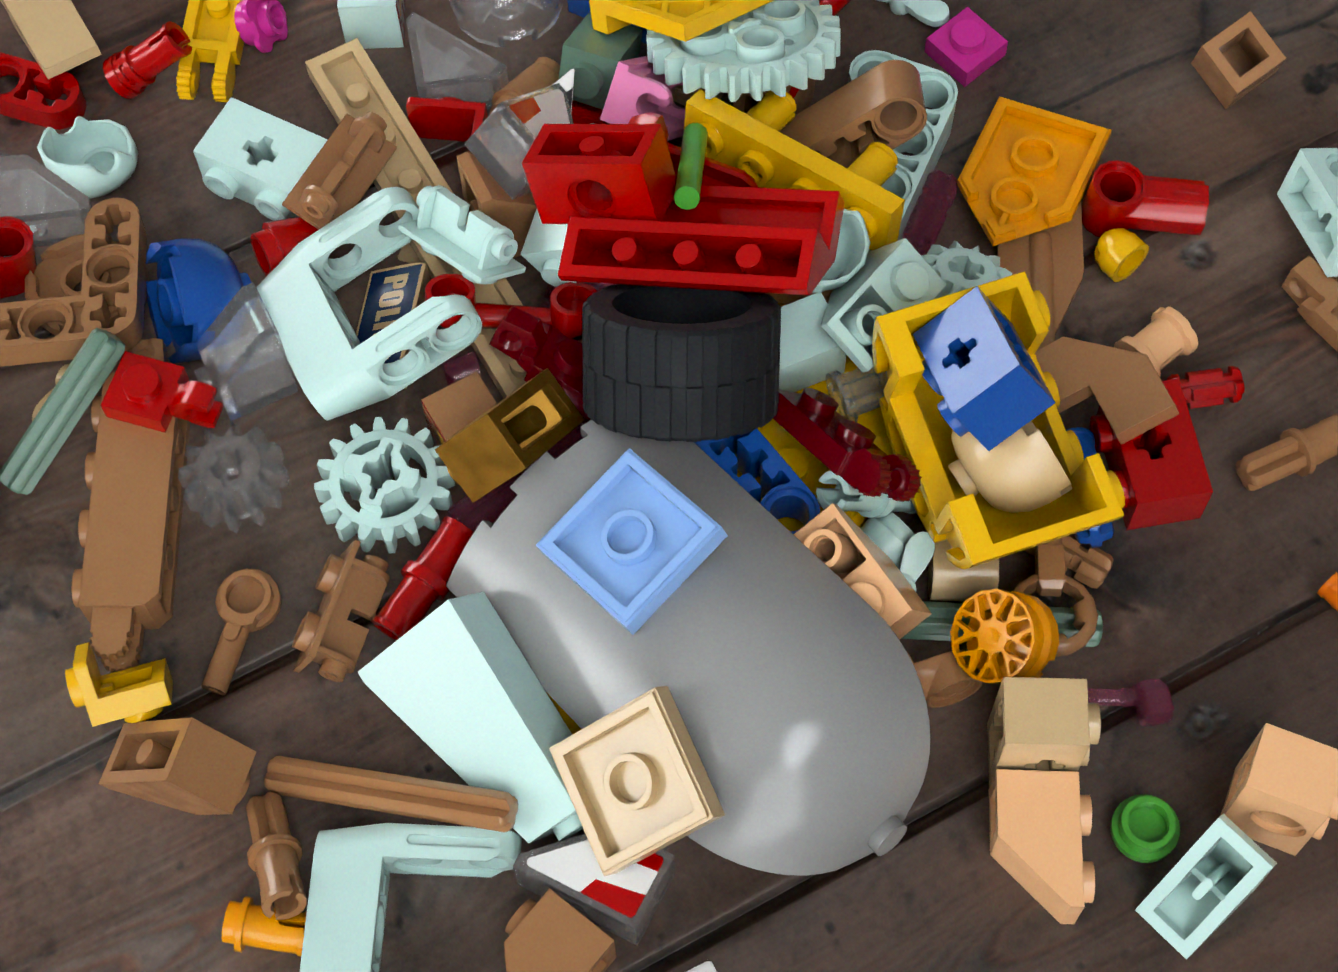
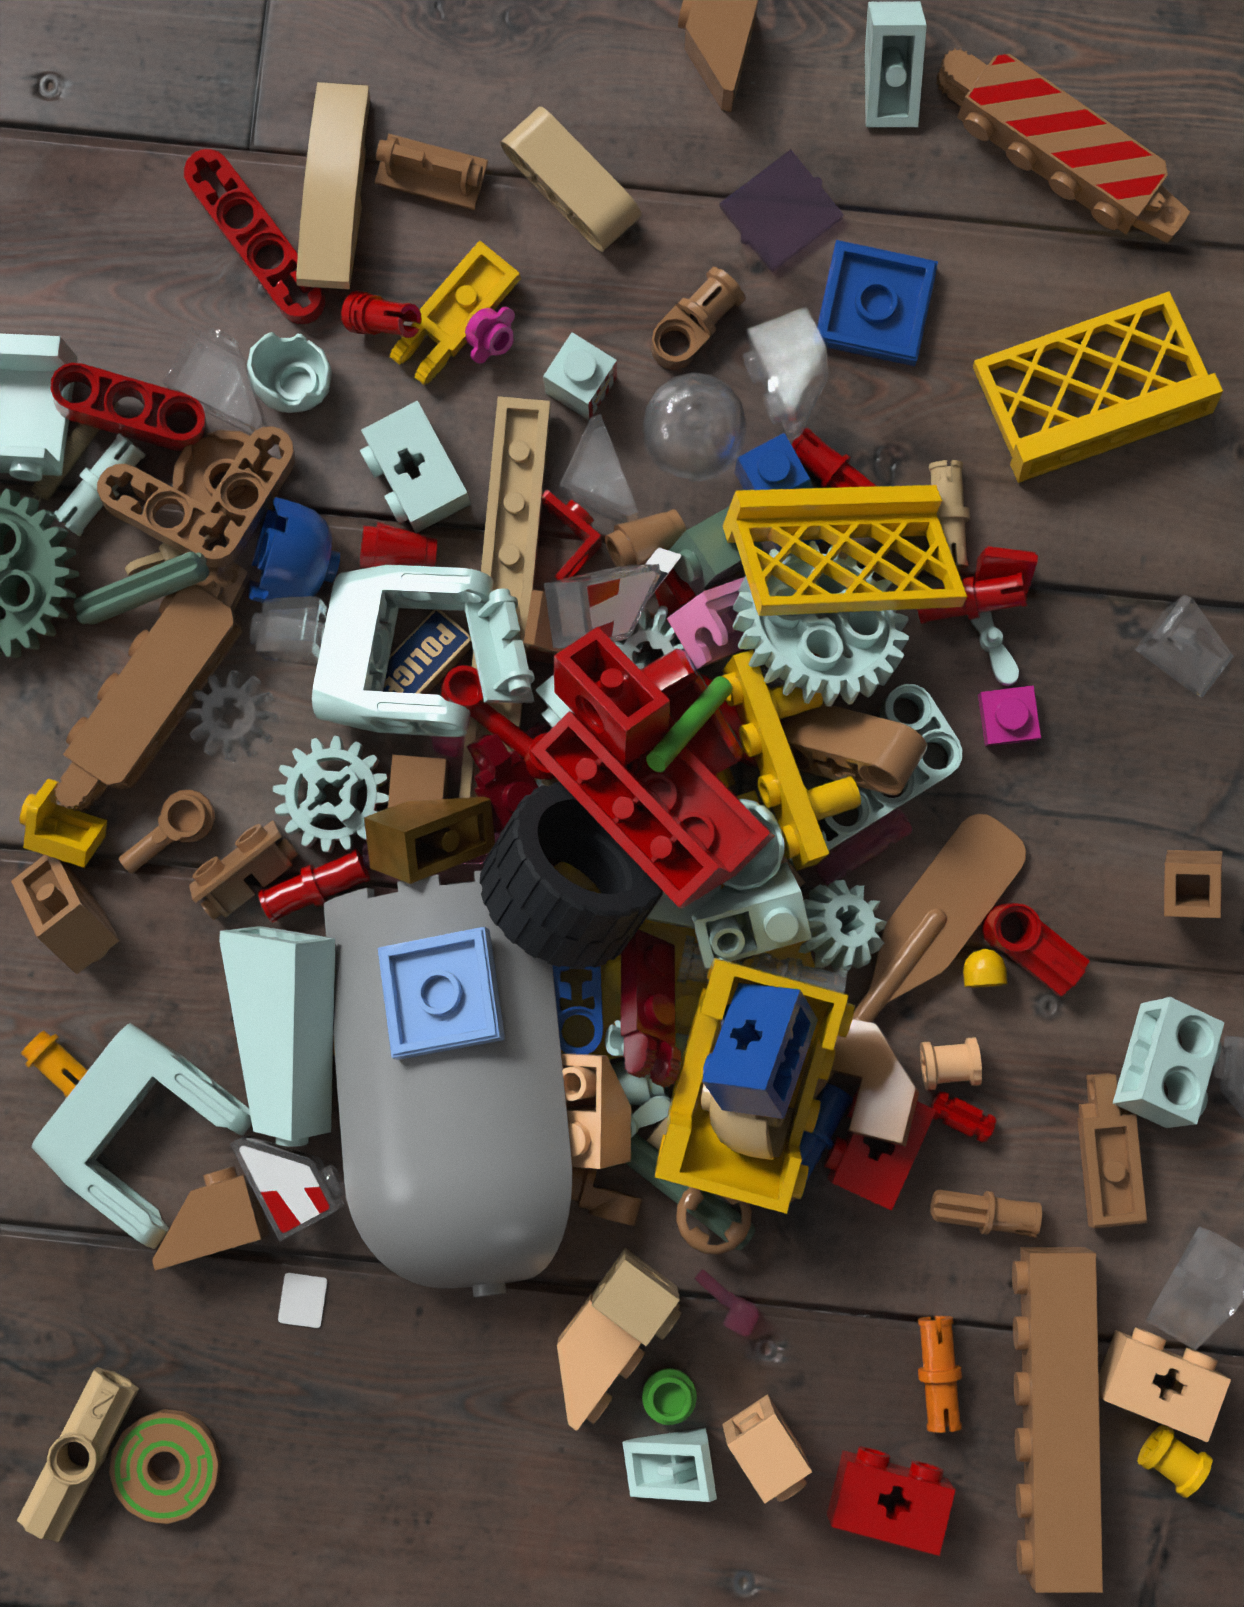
camera: 35 degrees right, 20 degrees up
red plate [100,351,224,433] -> none
medium nougat axle [246,791,307,920] -> none
medium nougat axle [264,756,518,832] -> none
medium nougat hinge [282,112,397,230] -> none
tan plate [549,686,725,876] -> none
light orange wheel [950,589,1059,684] -> none
light orange tile [957,96,1112,246] -> none

